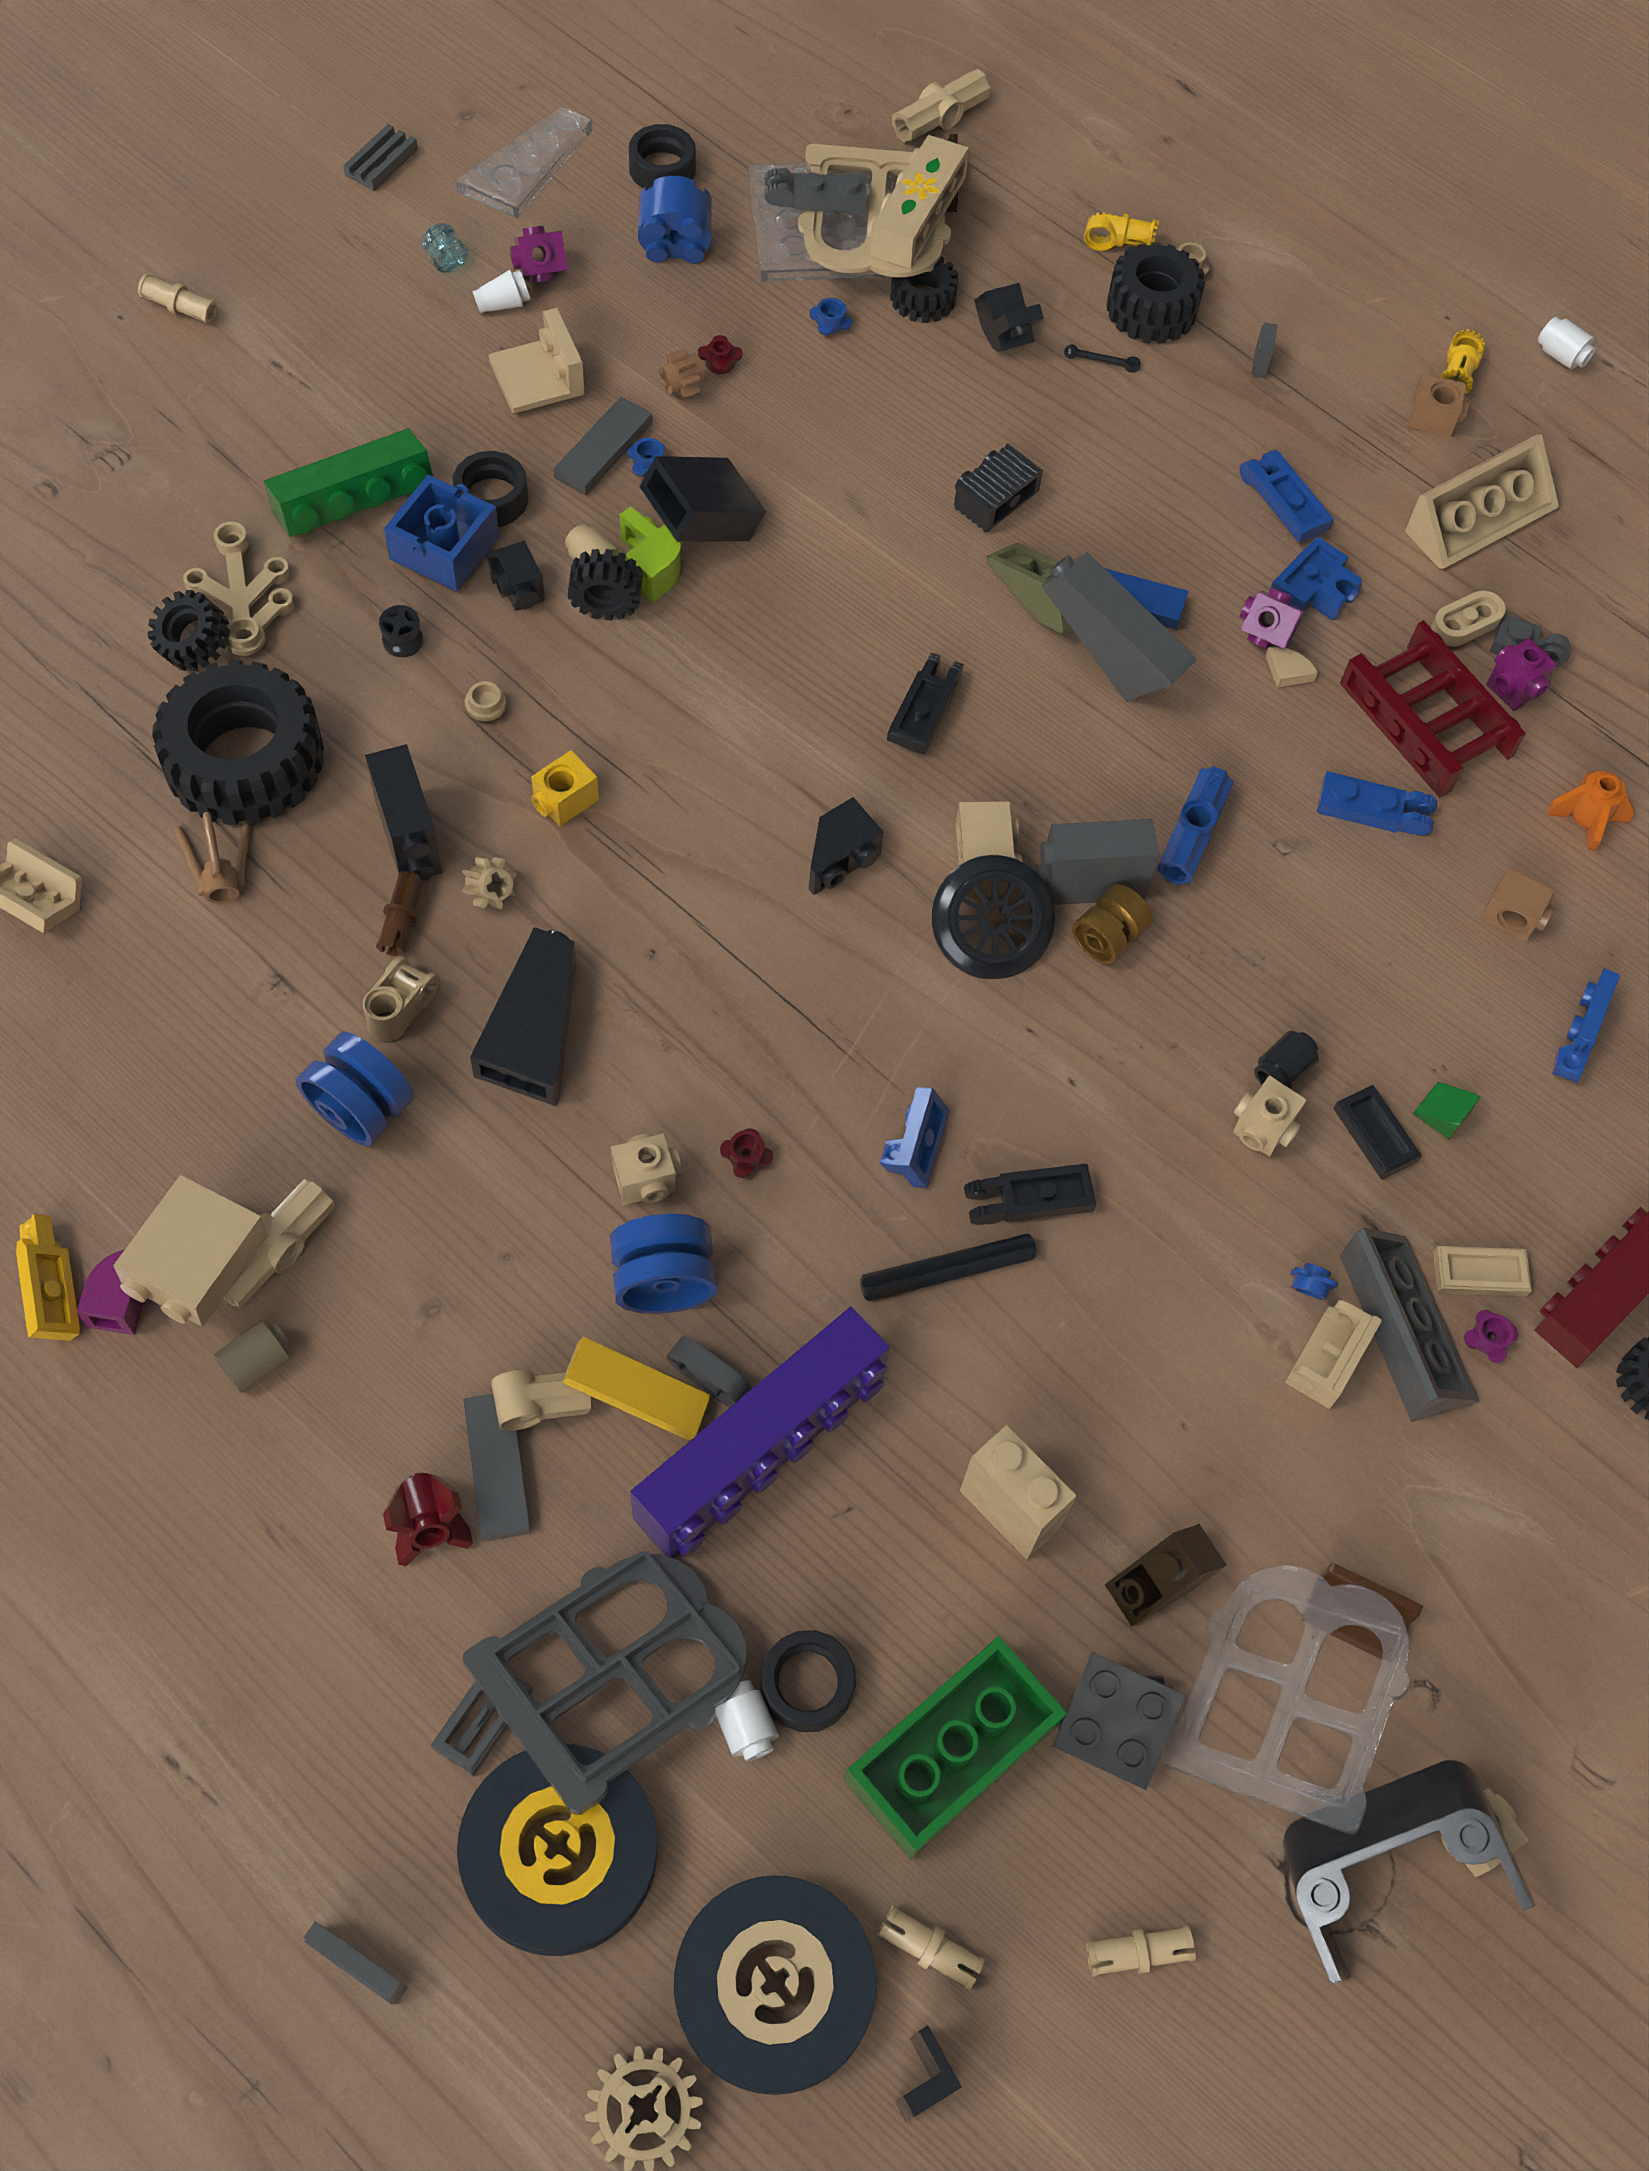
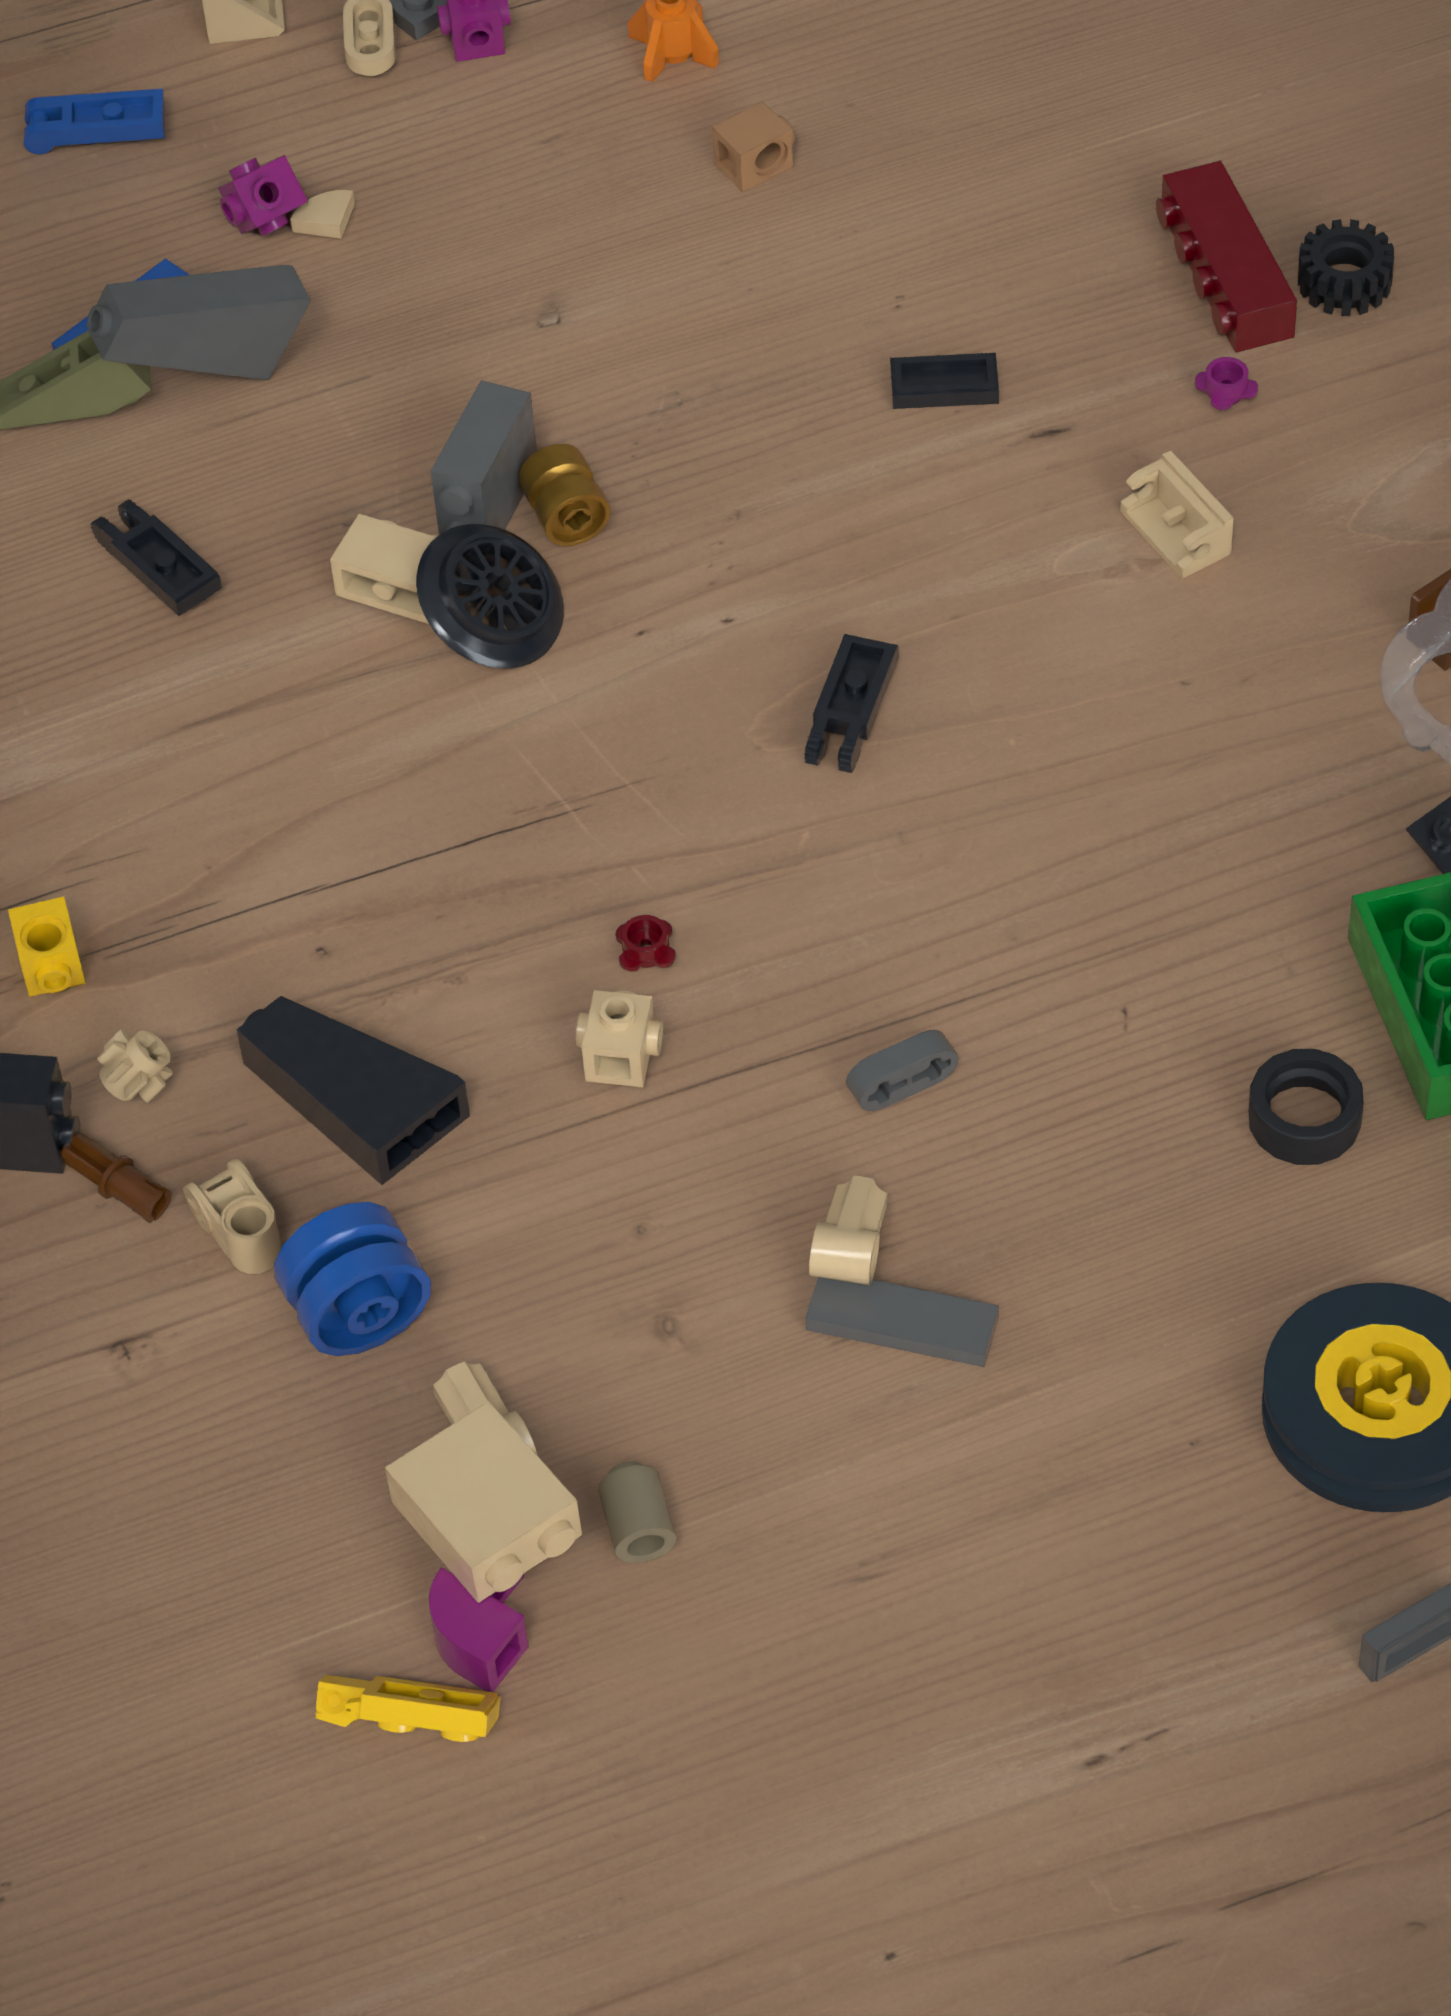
camera: 55 degrees left, 10 degrees down
dark red brick [383,1473,473,1566] -> none
dark grey tile [430,1677,533,1776] -> none
dark grey window [463,1551,747,1815] -> none
yellow tile [562,1336,710,1441] -> none
blue wheel [610,1213,717,1314] -> none
dark purple brick [630,1306,890,1558] -> none
white brick [715,1680,779,1762] -> none
black slope [809,797,884,895] -> none
black axle [860,1234,1037,1301] -> none
blue hinge [880,1087,950,1188] -> none
tan brick [960,1425,1077,1560] -> none
dark brown slope [1105,1524,1227,1627] -> none
blue piece [1157,766,1234,885] -> none
tan brick [1232,1076,1307,1157] -> none
black brick [1254,1031,1319,1089] -> none
blue plate [1271,536,1362,620] -> none
blue plate [1290,1263,1338,1300] -> none
blue hinge [1316,771,1438,836] -> none
dark red fence [1340,620,1526,798] -> none
dark grey slope [1340,1228,1479,1422] -> none
green slope [1413,1082,1481,1139] -> none
tan tile [1433,1246,1532,1297] -> none
blue hinge [1552,968,1620,1083] -> none

